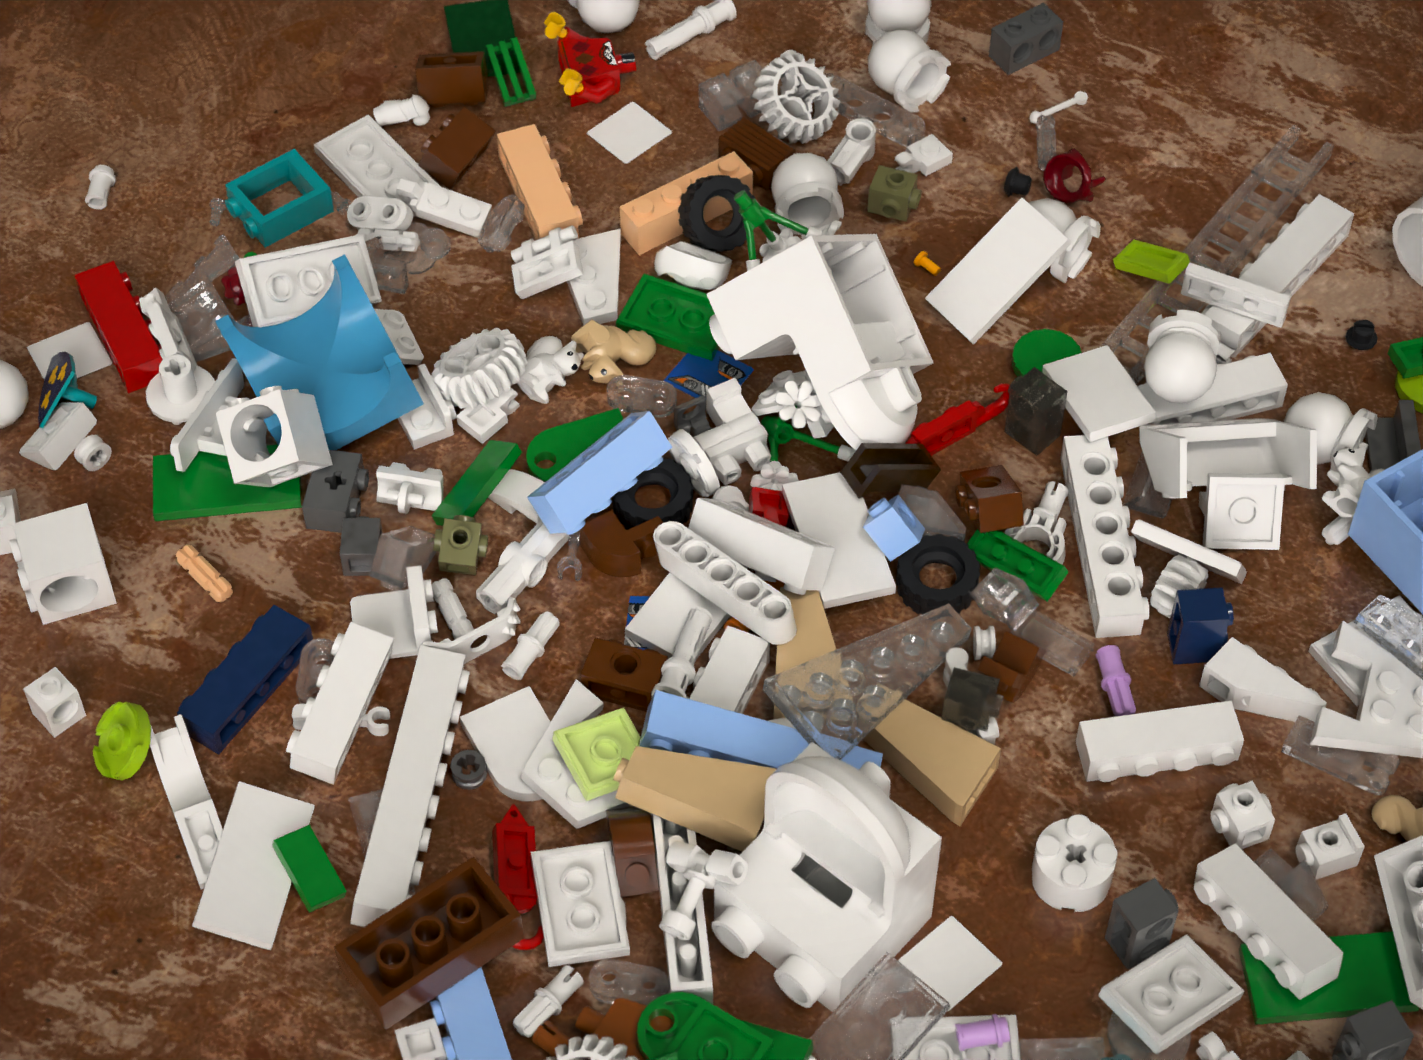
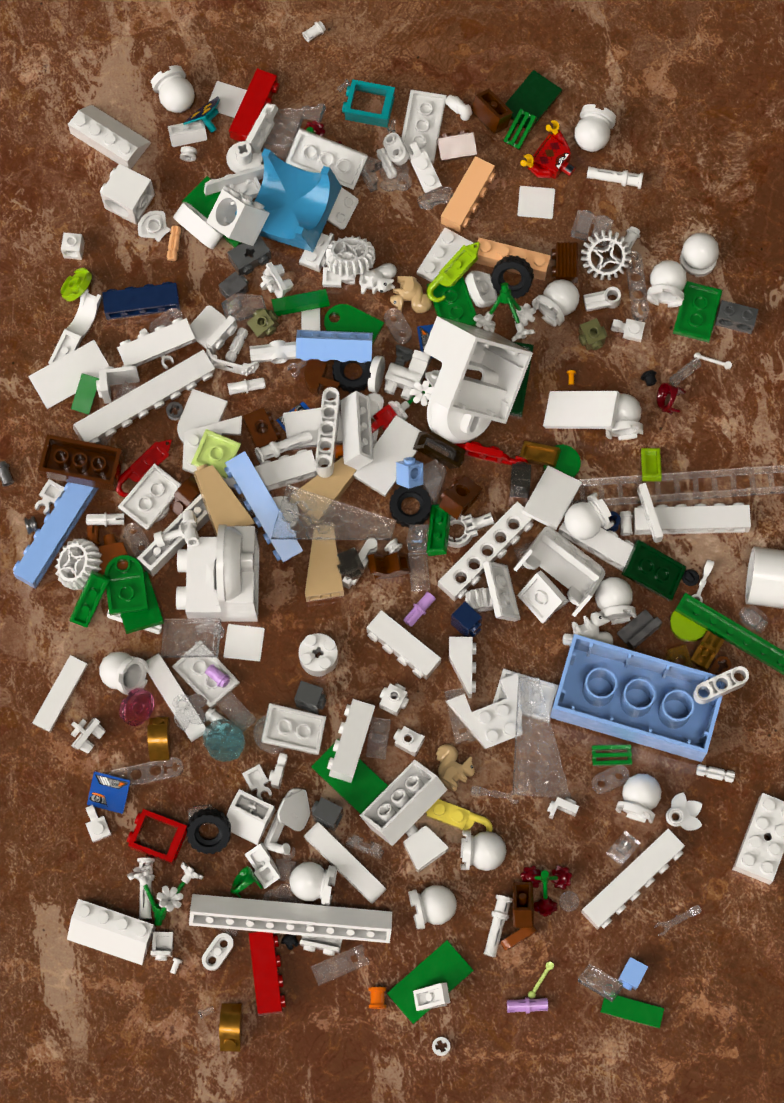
camera: 50 degrees right, 20 degrees up
white plate [511,225,583,299] -> none
none -> white bracket [96,364,140,404]
none -> white animal [138,211,171,242]
none -> white beam [173,202,223,249]
none -> lime plate [427,242,480,302]
none -> pearl gold tile [519,441,561,467]
none -> dark green tile [621,540,686,601]
none -> green tile [673,281,723,343]
none -> white piece [692,560,714,602]

